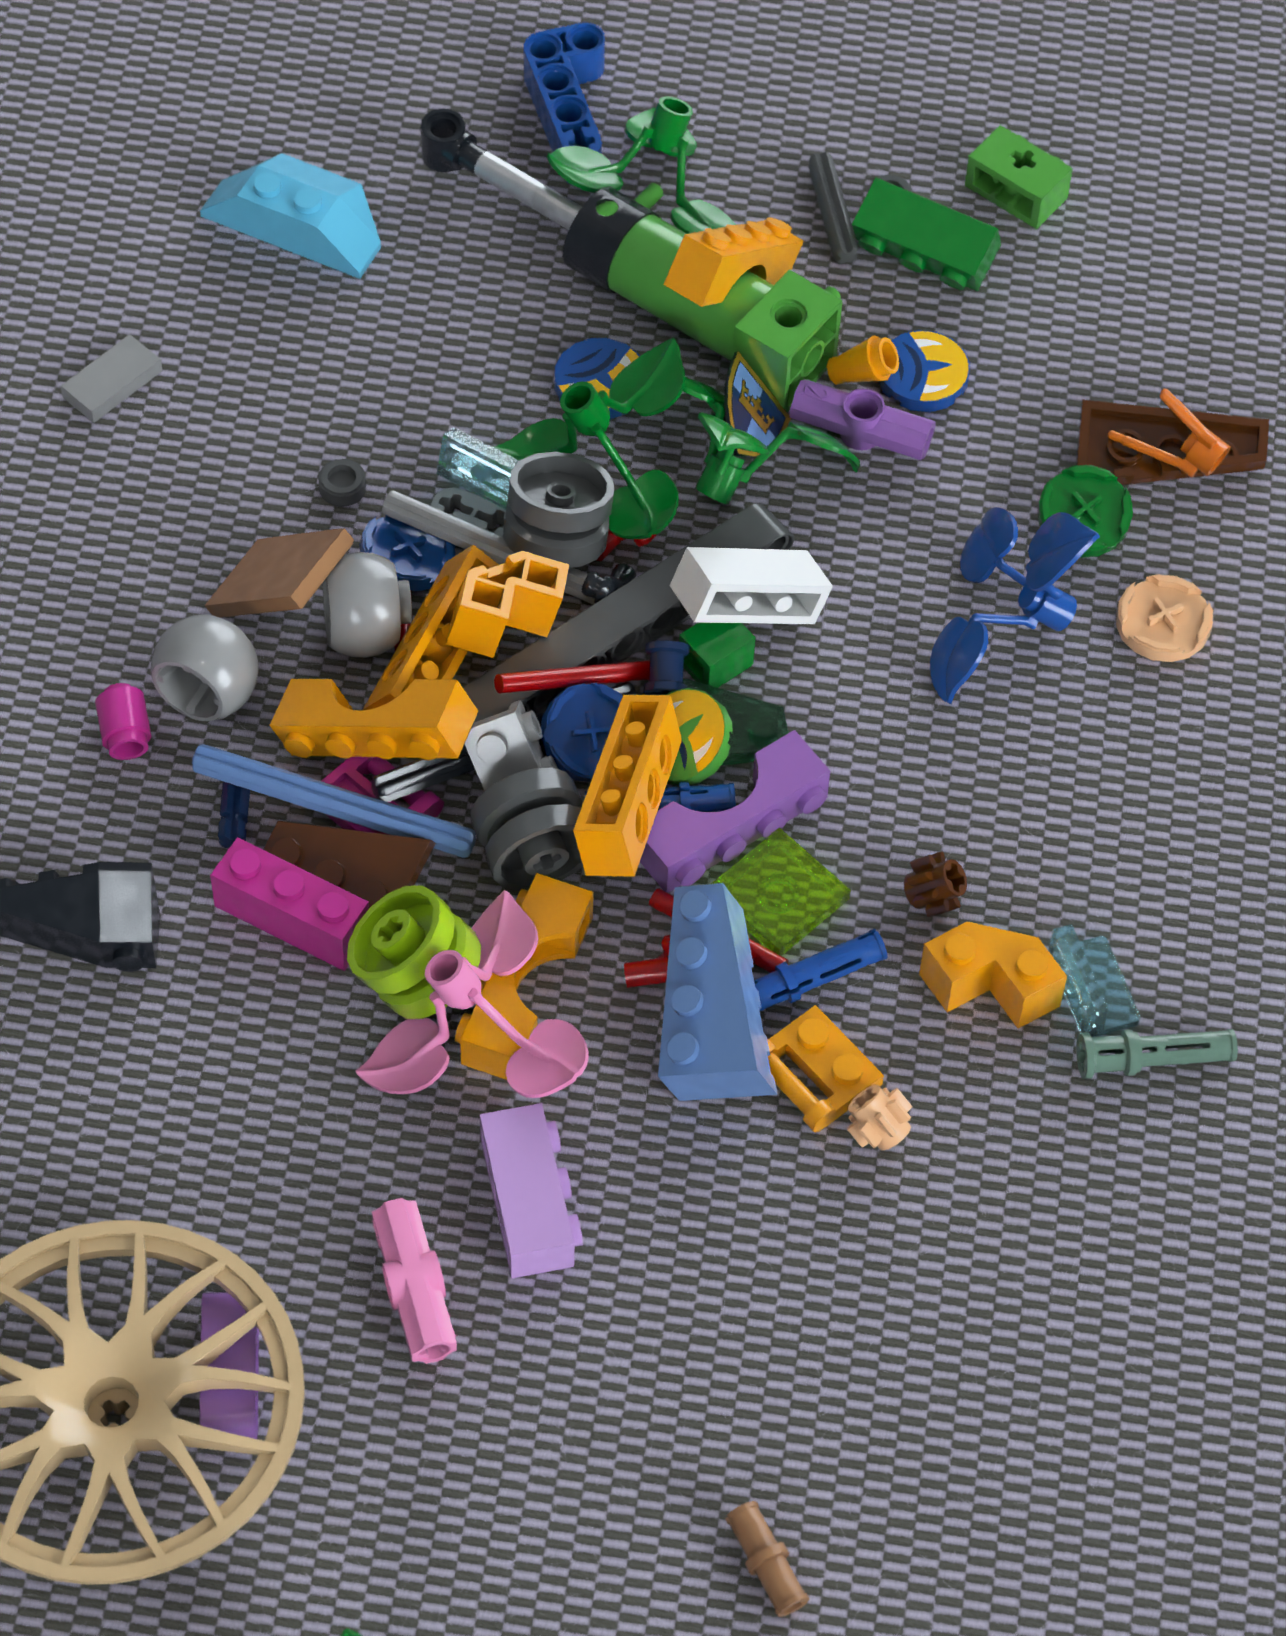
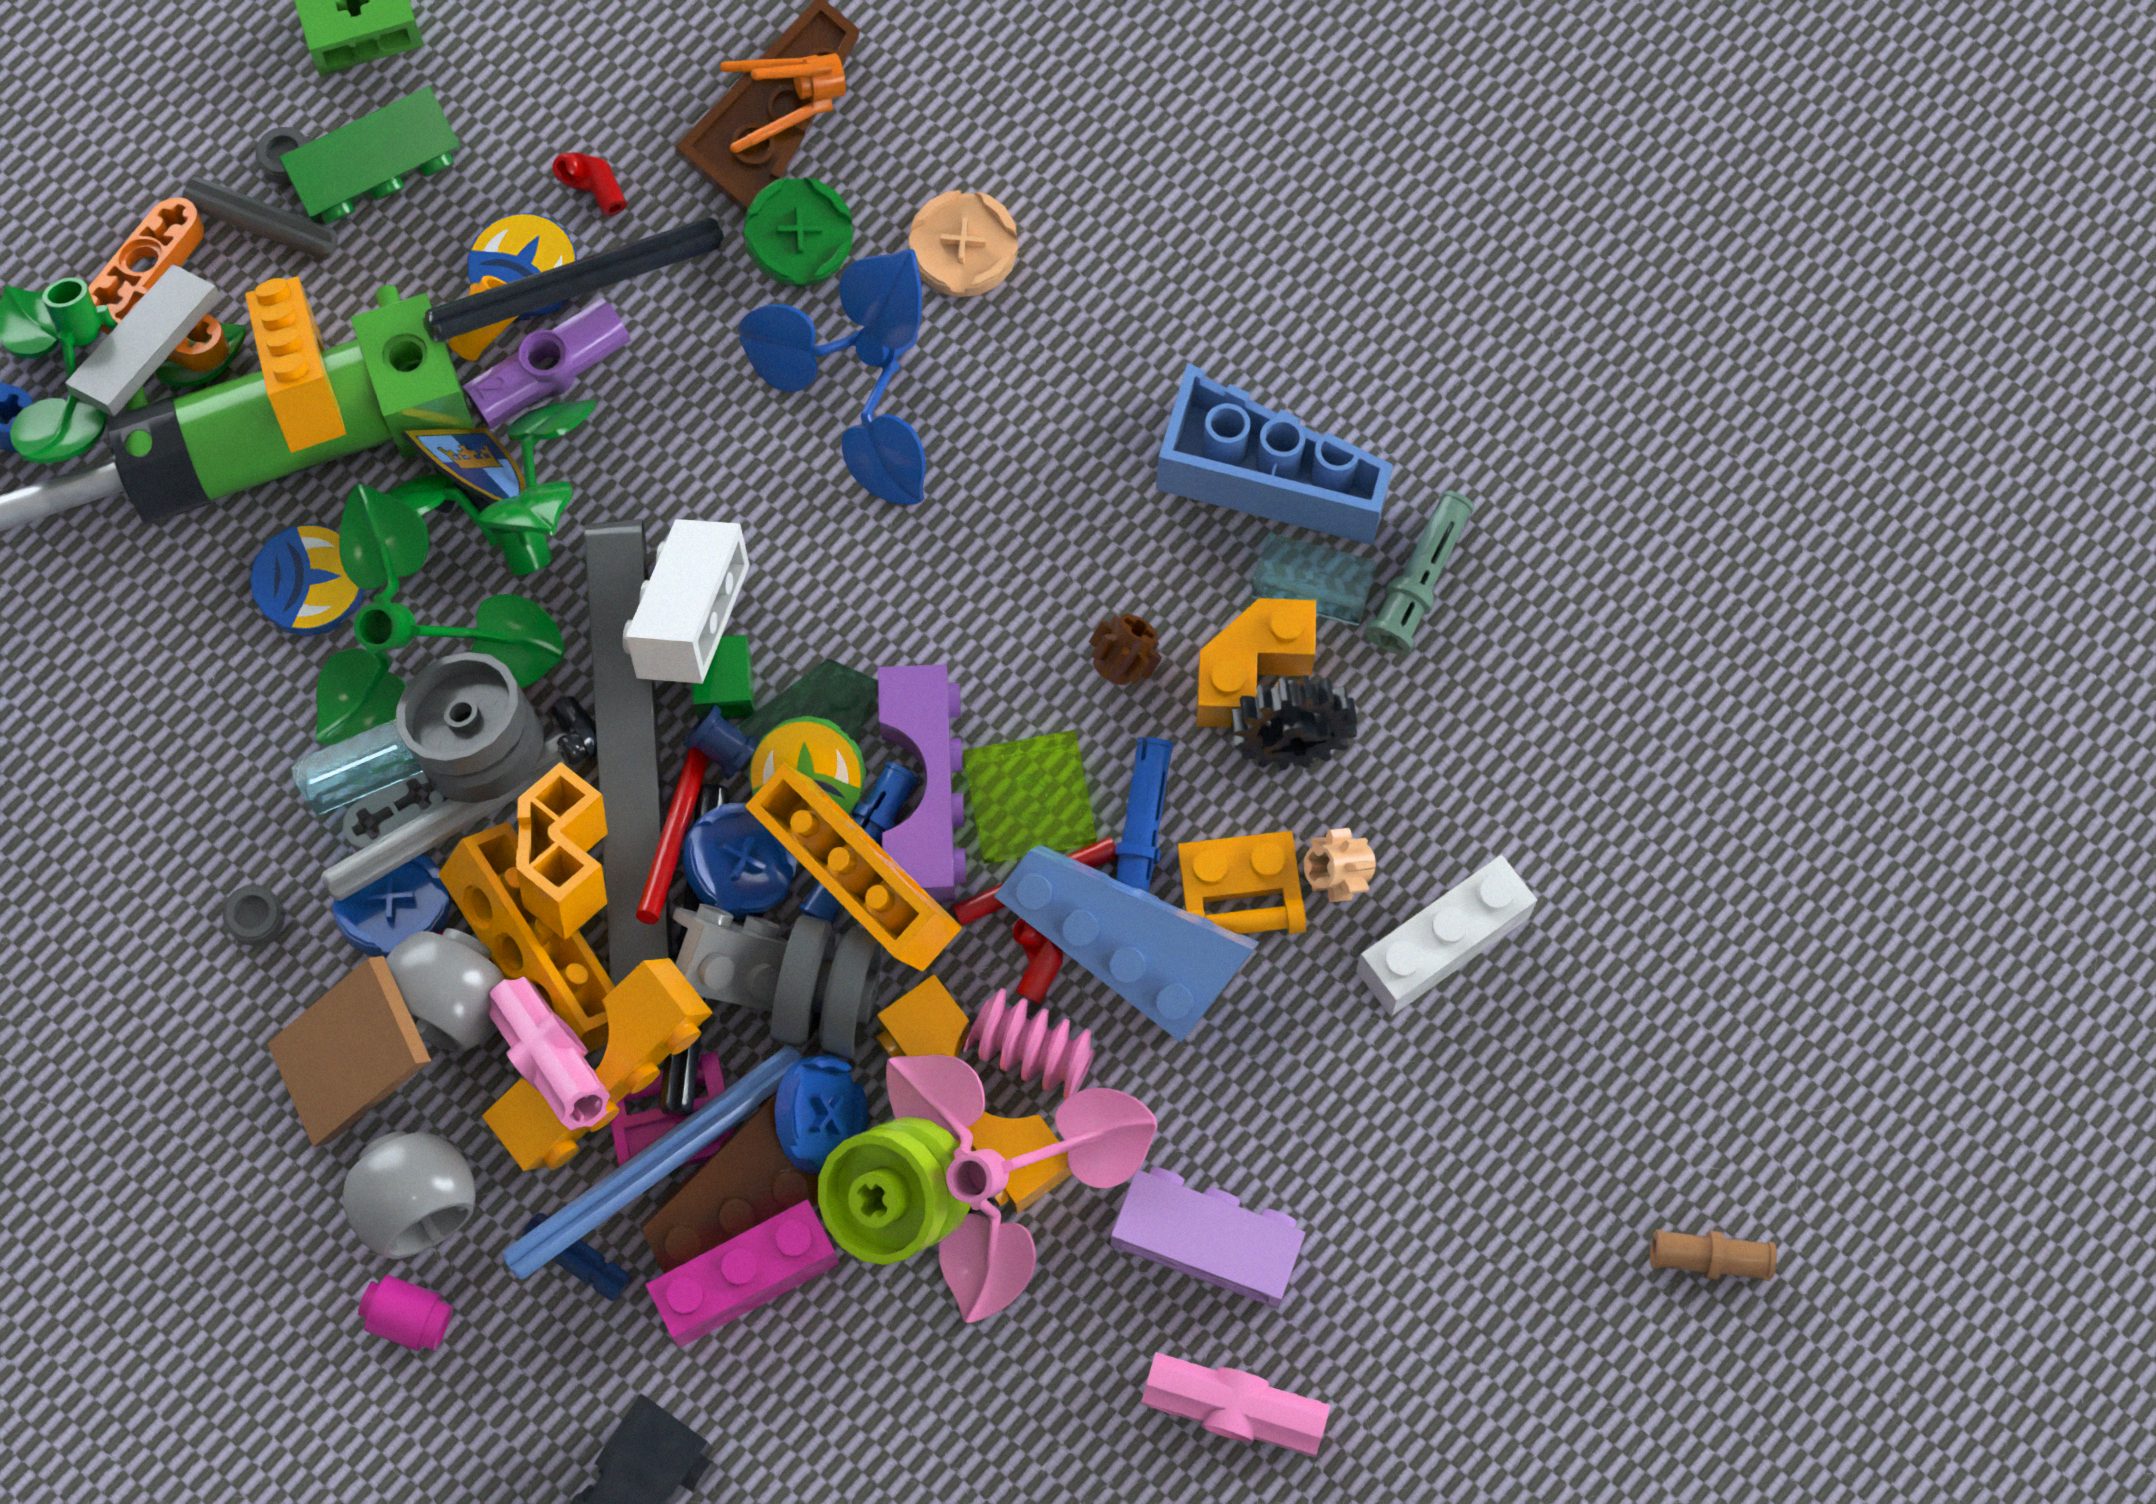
camera: 55 degrees left, 15 degrees up
none -> tile [65,264,221,417]
none -> orange beam [88,197,229,371]
none -> black axle [423,217,724,342]
none -> bright pink piece [489,976,611,1131]
none -> red arm [552,152,627,216]
none -> blue tile [774,1054,868,1174]
none -> bright pink piece [963,988,1096,1100]
none -> medium blue wedge [1155,362,1393,545]
none -> black gear [1231,675,1358,770]
none -> white brick [1356,854,1537,1017]

